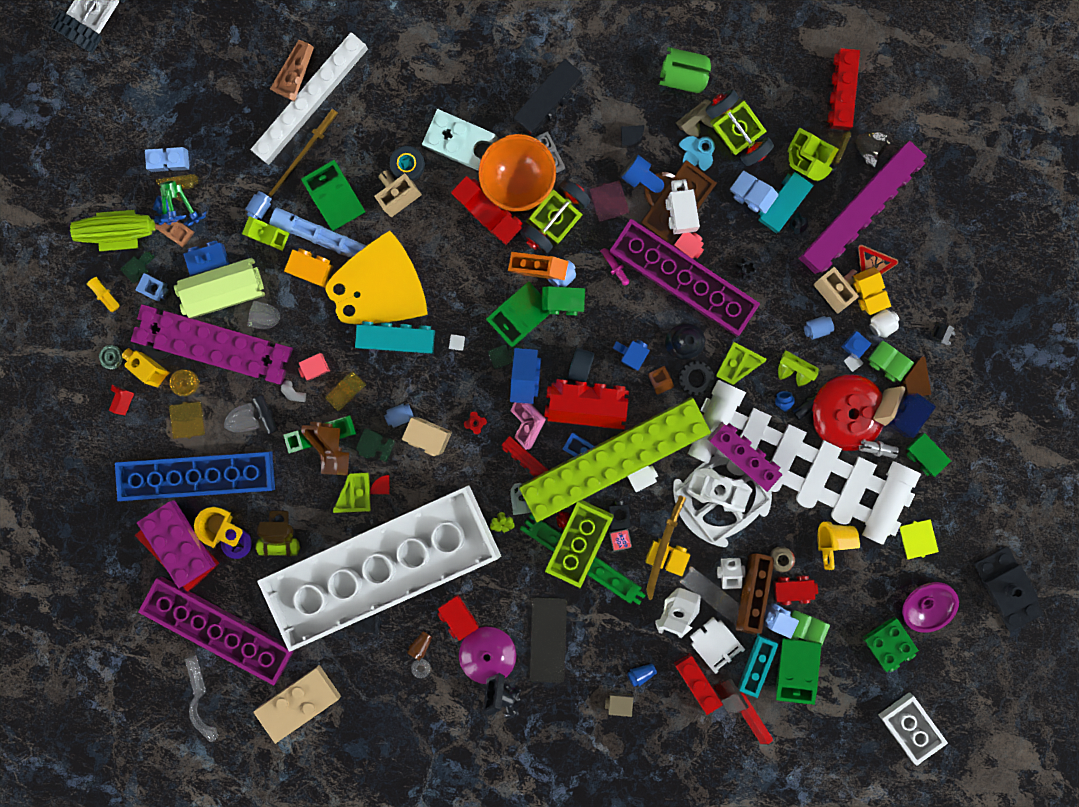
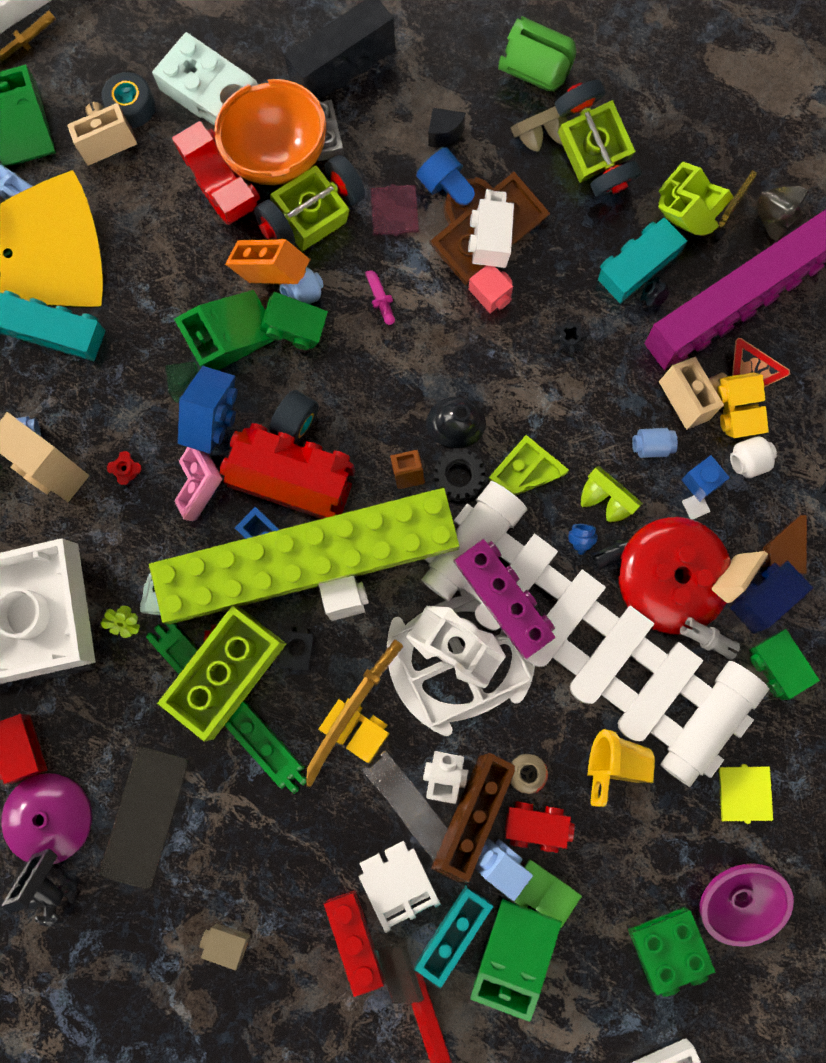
camera: 20 degrees right, 10 degrees down
white sticker [449,335,465,351] -> none
red piece [502,436,548,476] -> none
magenta brick [609,219,760,337] -> none
tile [609,528,632,552] -> none
blue brick [613,340,650,371] -> none
blue cone [627,663,657,687] -> none
white piece [655,588,701,638] -> none
medium azure plate [679,136,715,171] -> none
light blue piece [730,171,778,213] -> none
red brick [828,48,860,131] -> none
bright green brick [868,340,914,382] -> none

